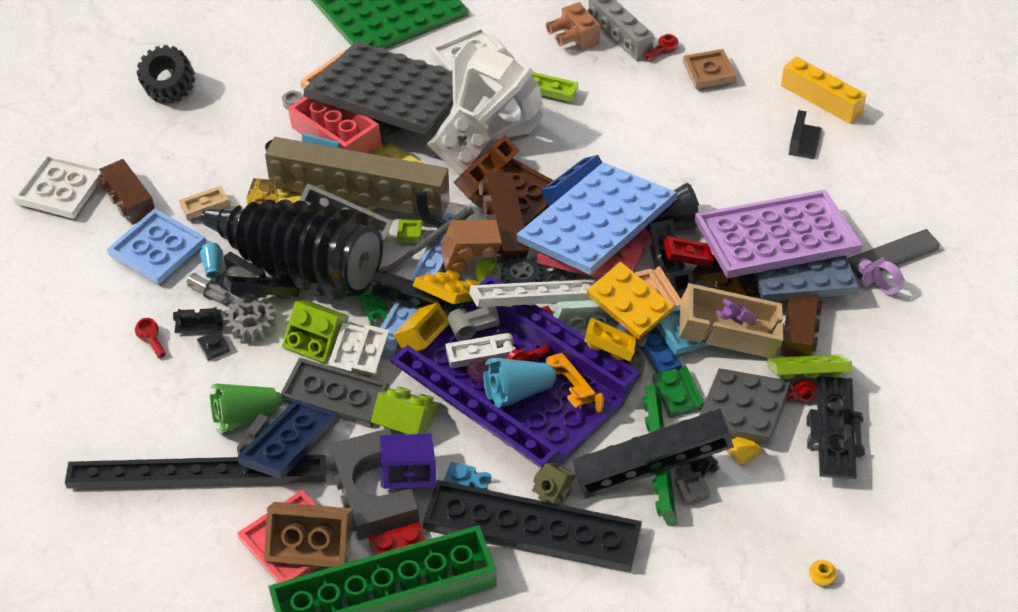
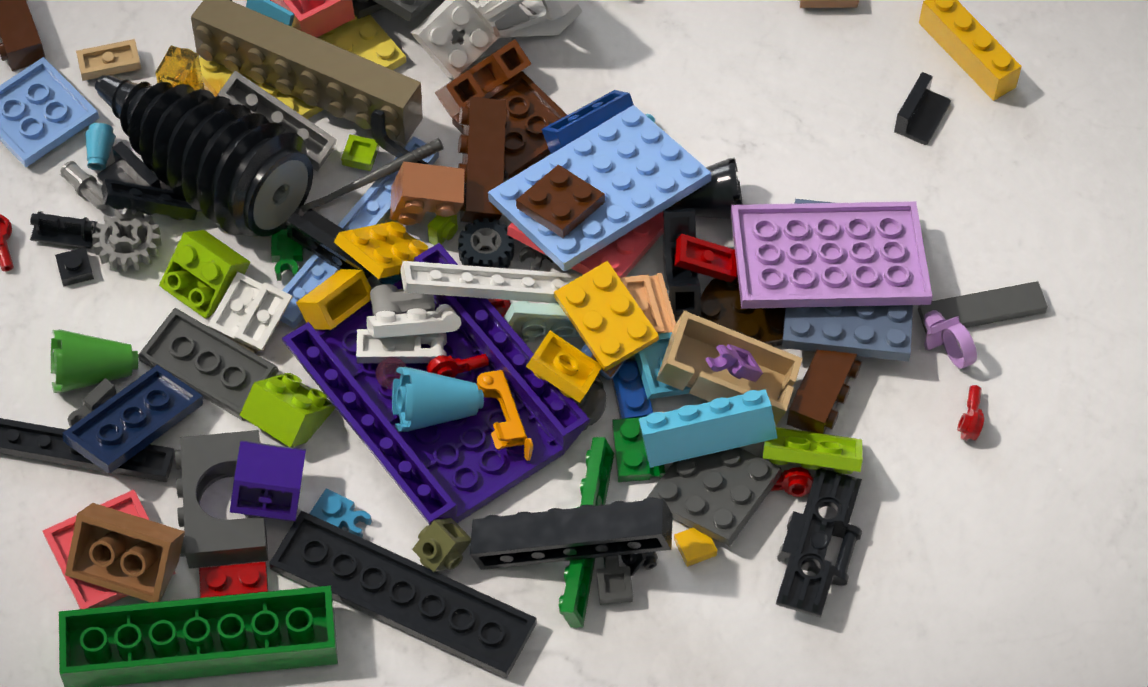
camera: 10 degrees right, 10 degrees up
none -> white plate [367,304,461,338]
none -> reddish brown plate [516,164,605,238]
none -> medium azure brick [639,389,777,468]
none -> red plate [957,385,984,441]

